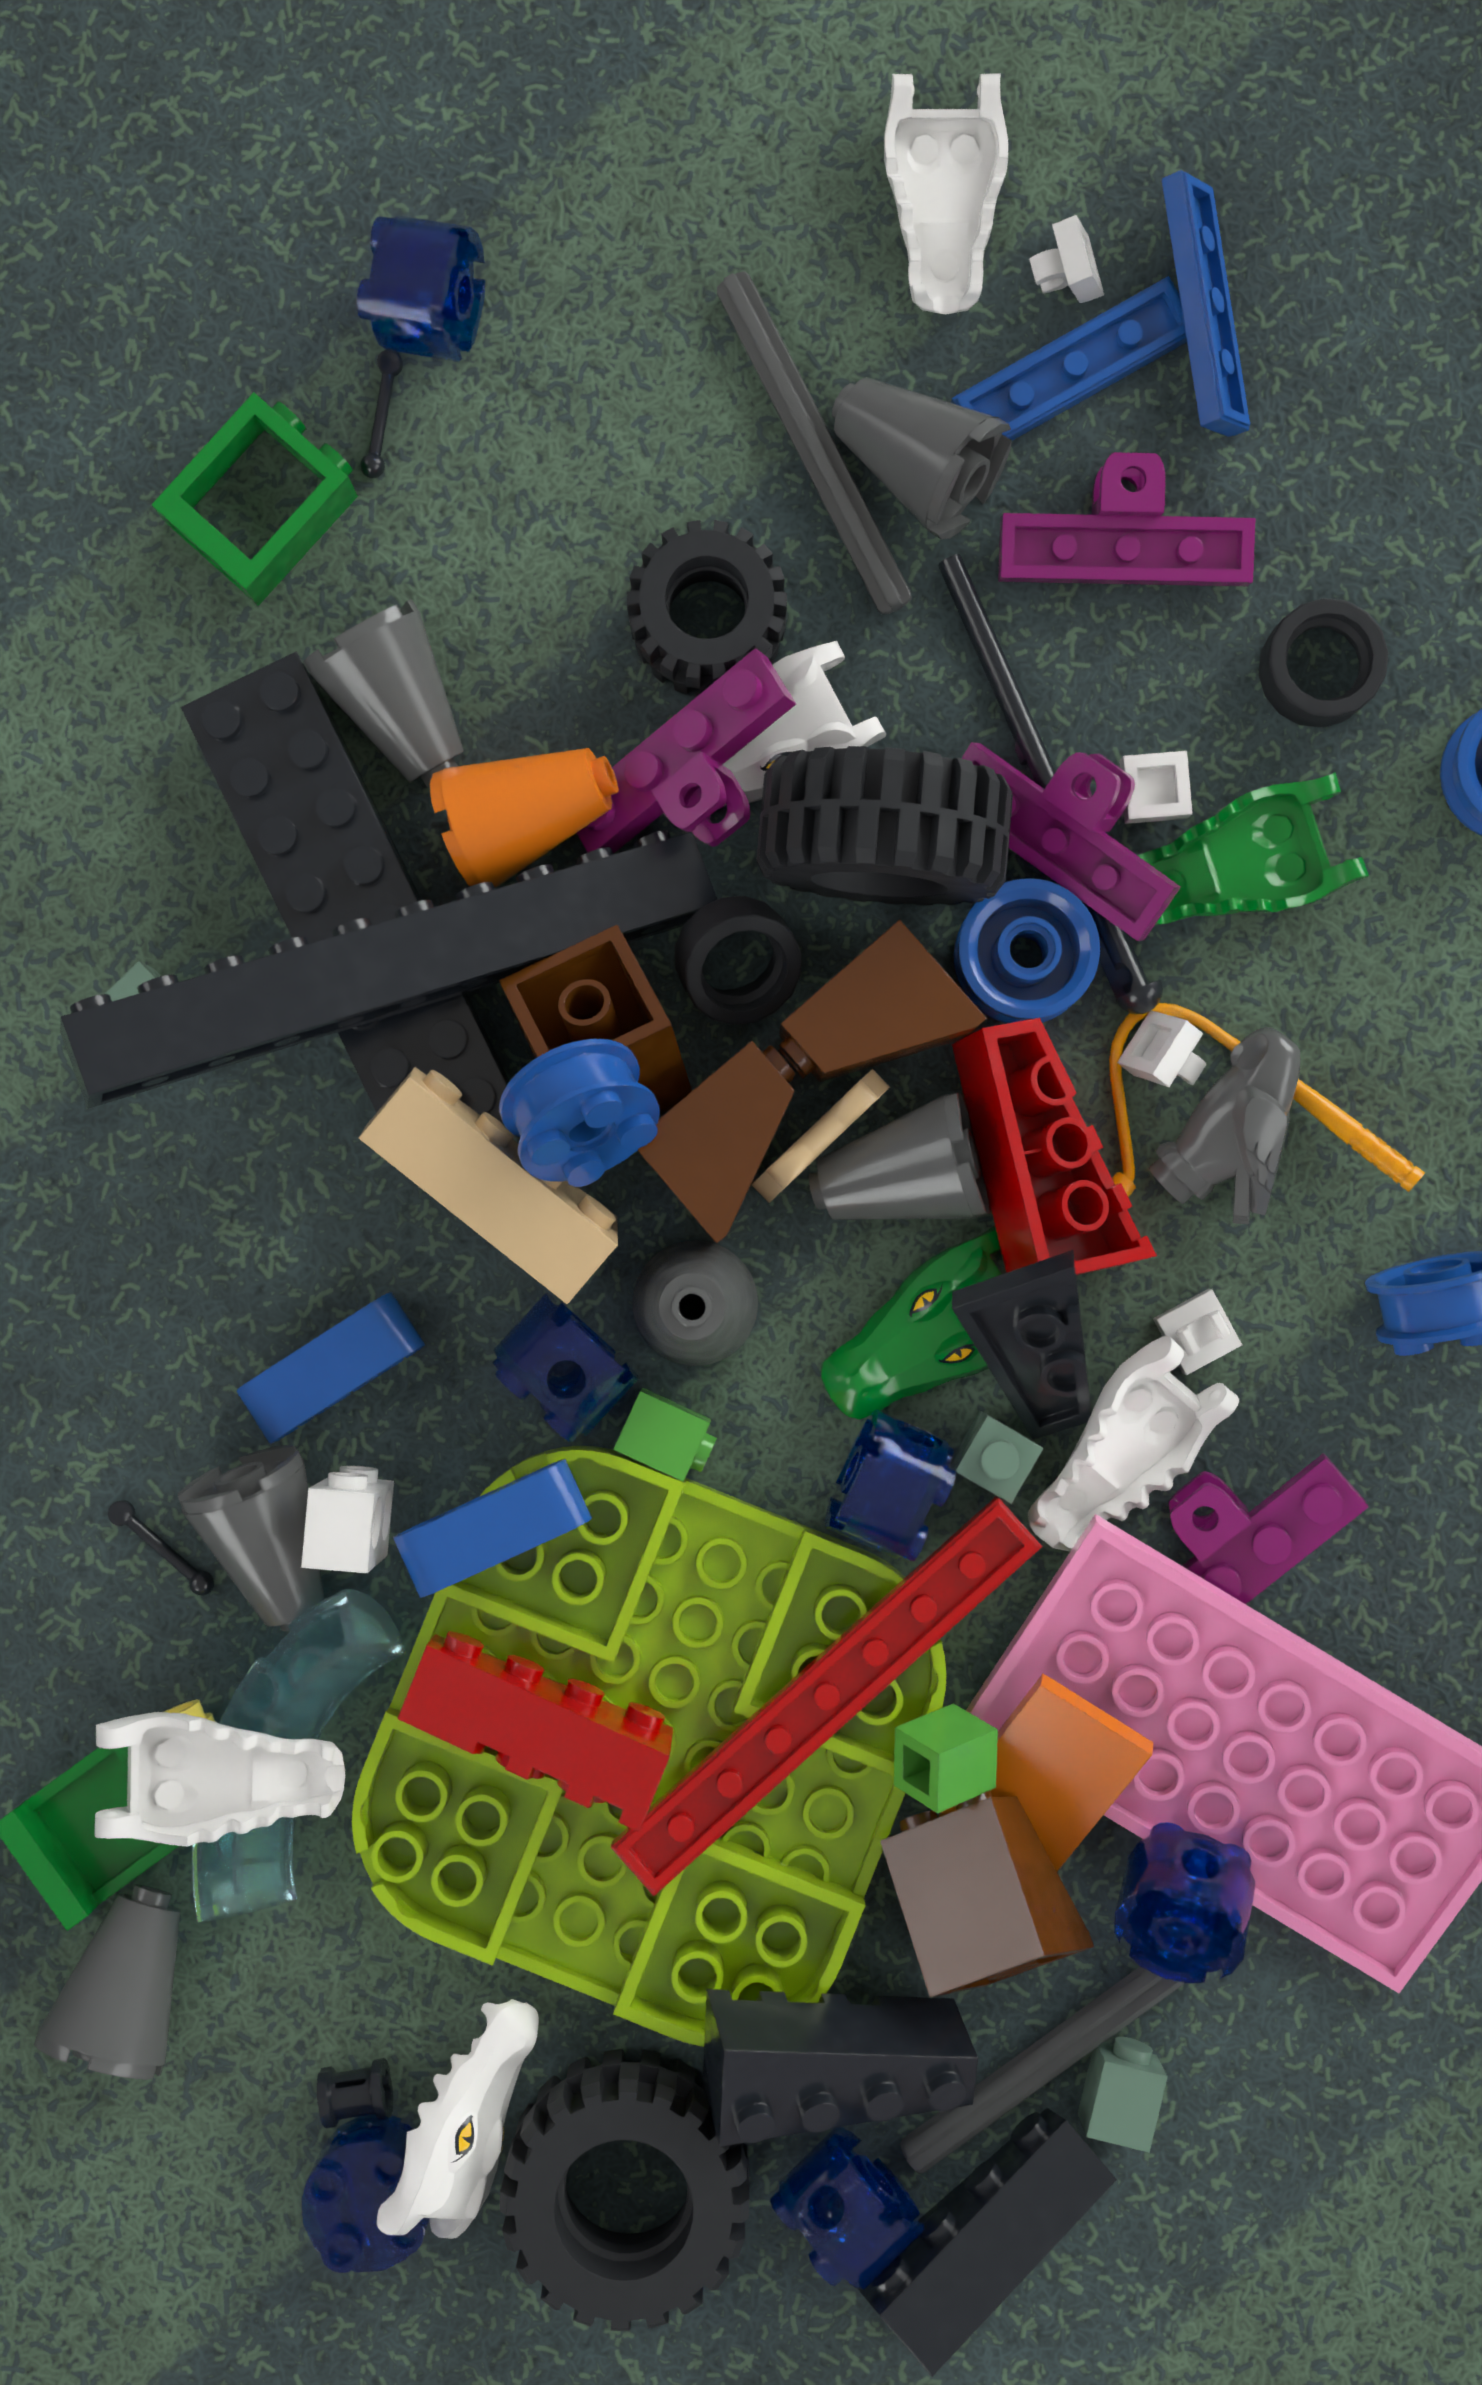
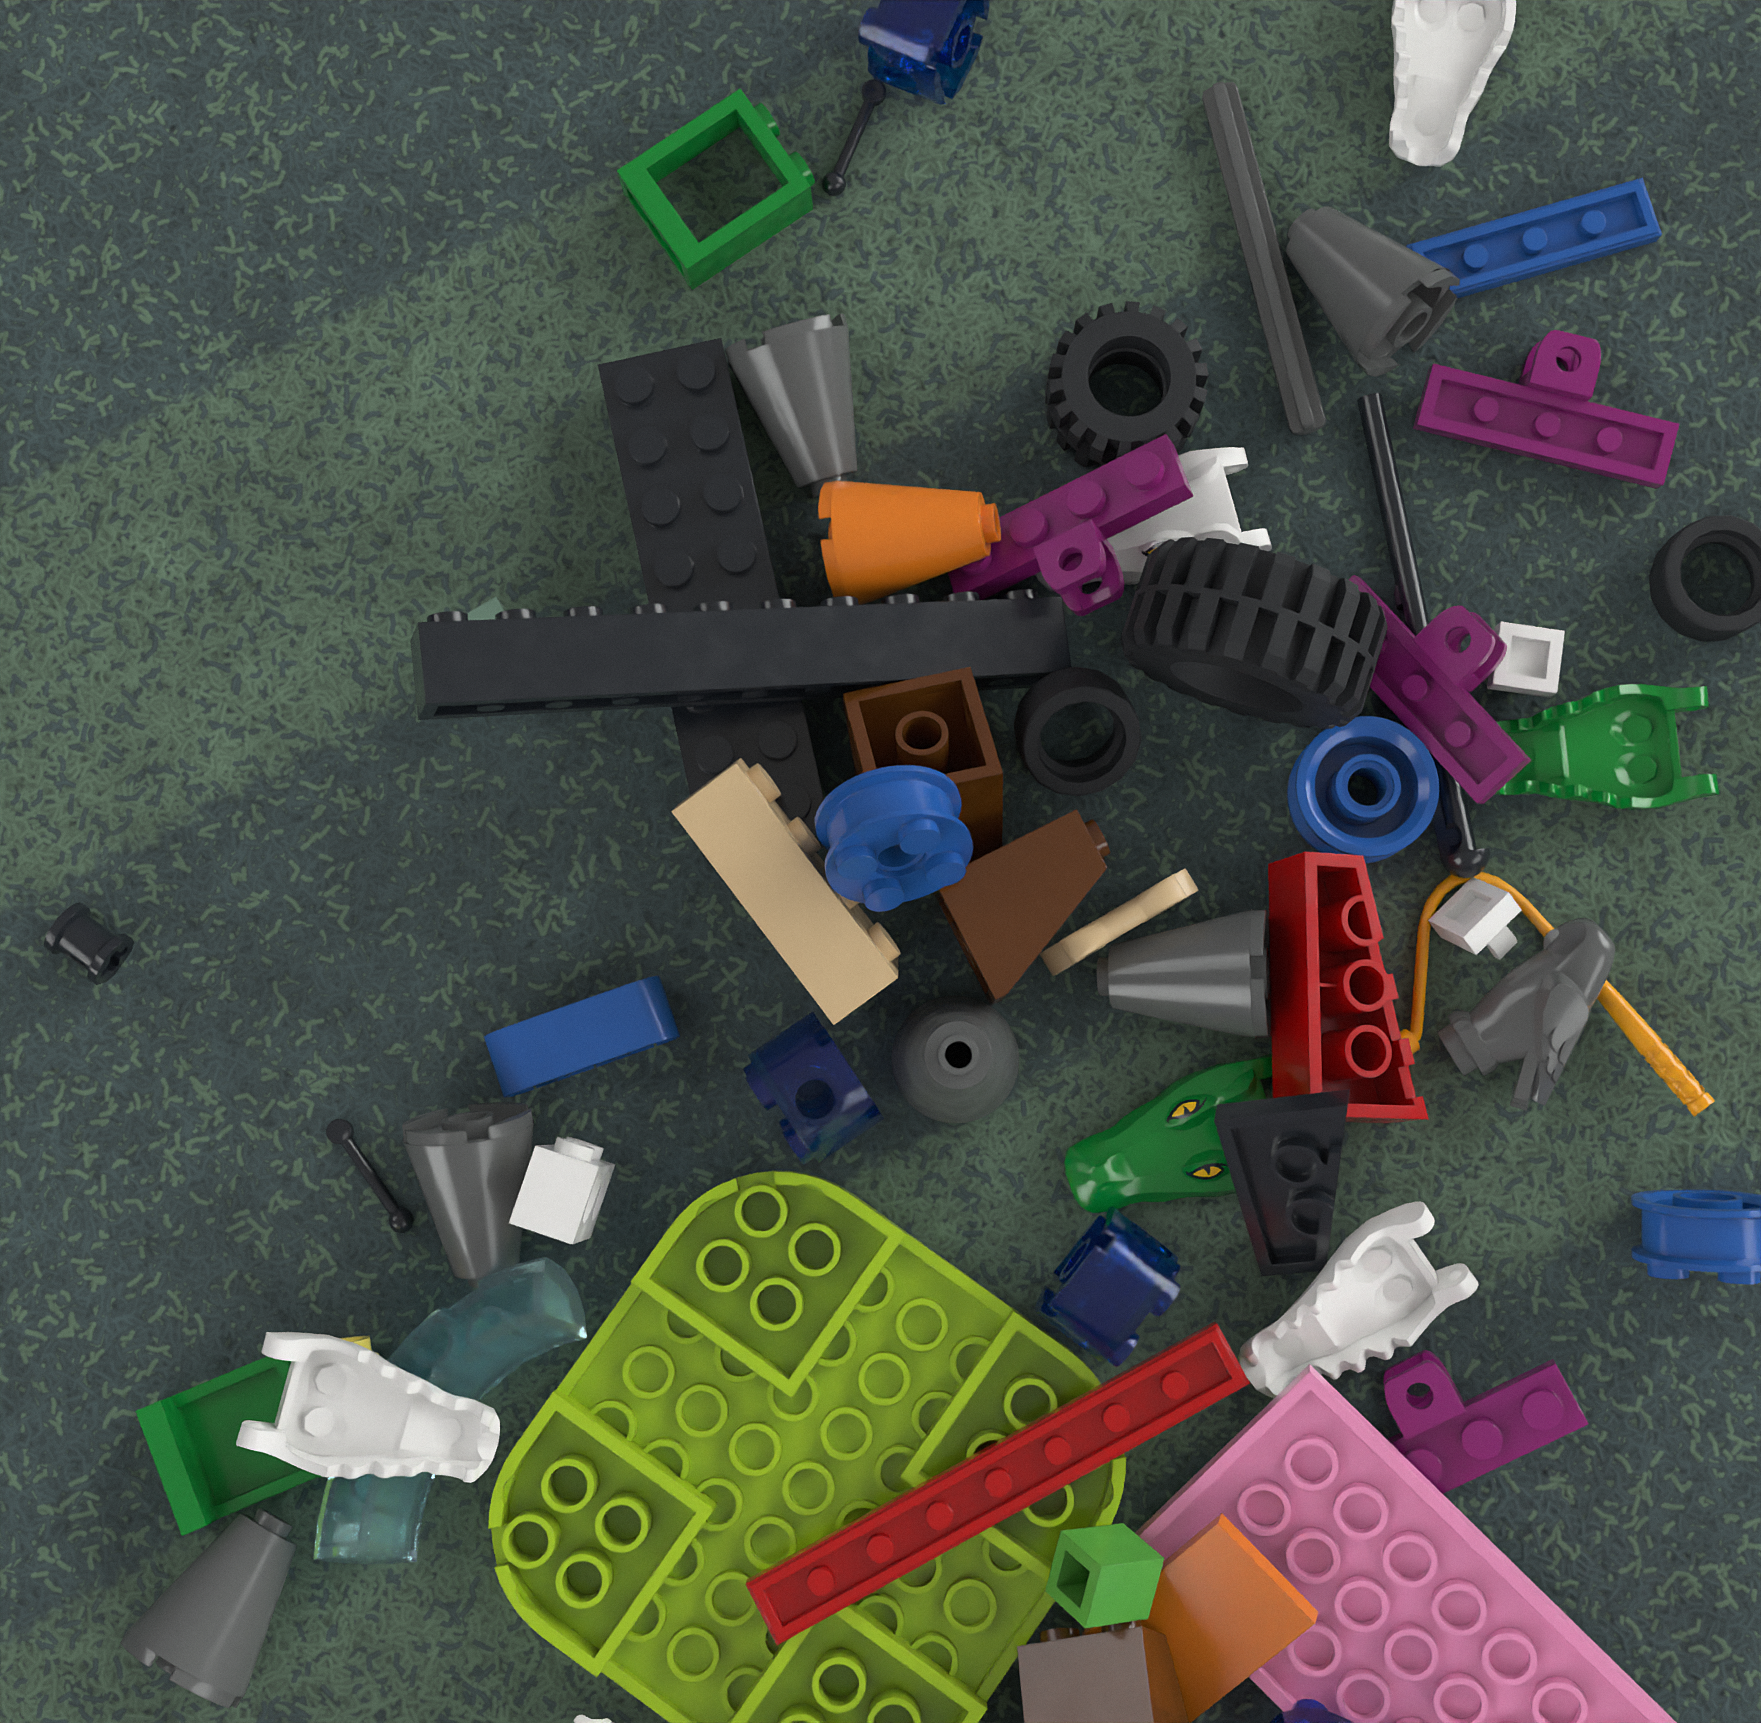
camera: 20 degrees right, 5 degrees down
blue beam [393,1459,592,1598] -> none
red wedge [397,1631,673,1832] -> none
bright green brick [613,1388,717,1482] -> none
reddish brown slope [778,920,987,1082] -> none
sand green brick [948,1410,1043,1504] -> none
white tile [1029,215,1104,303] -> none
white tile [1153,1289,1242,1375] -> none
blue tile [1162,170,1250,437] -> none

